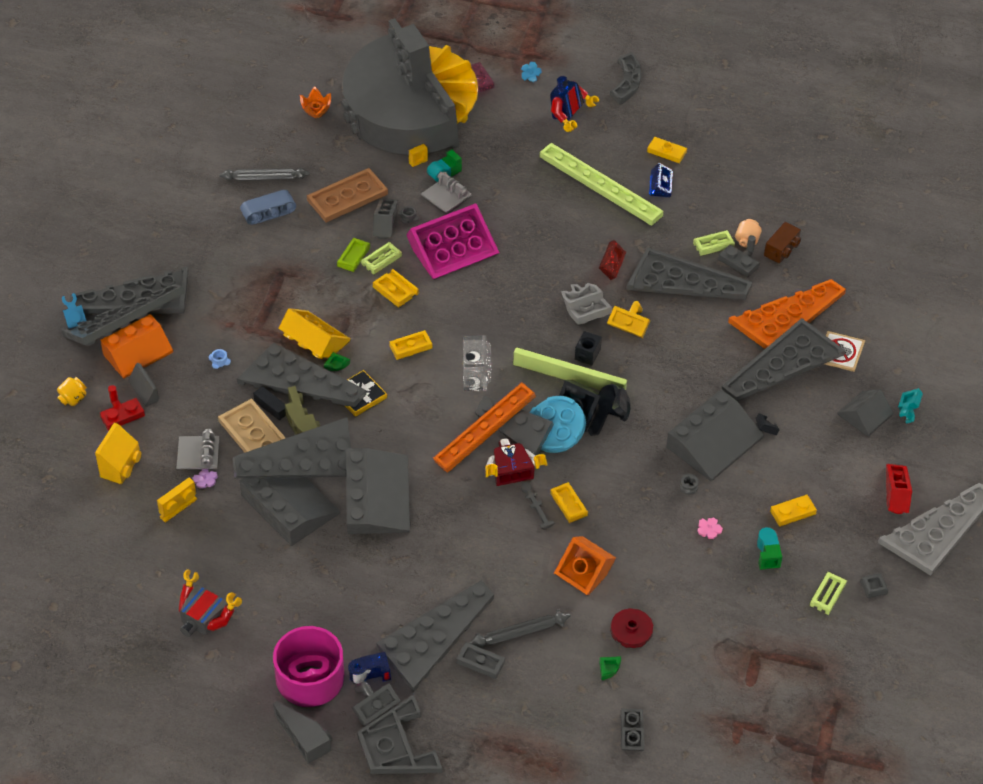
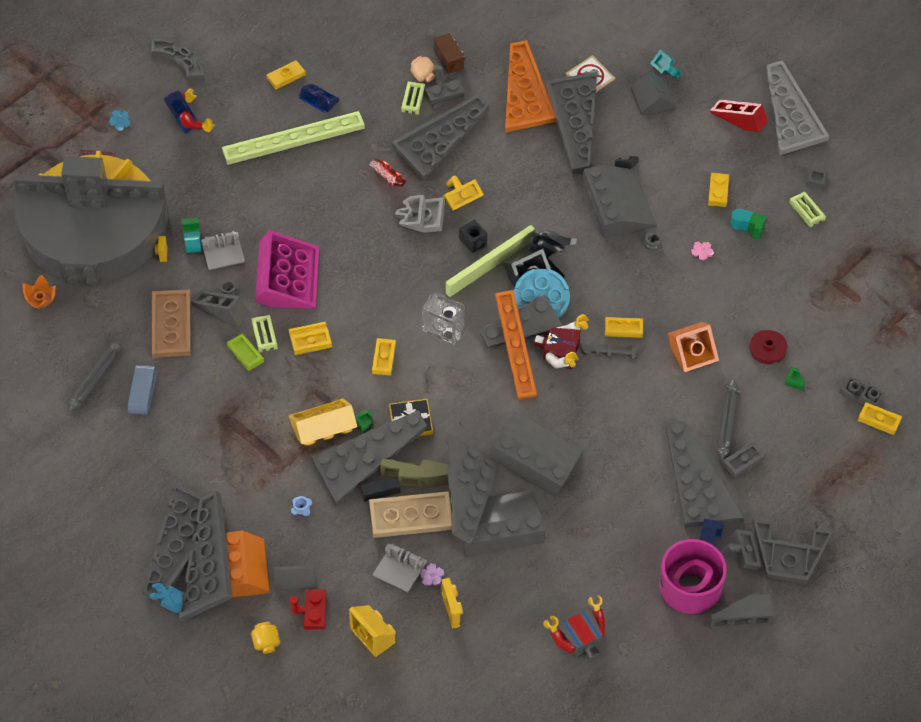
camera: 60 degrees left, 5 degrees up
none -> yellow plate [858,402,902,435]

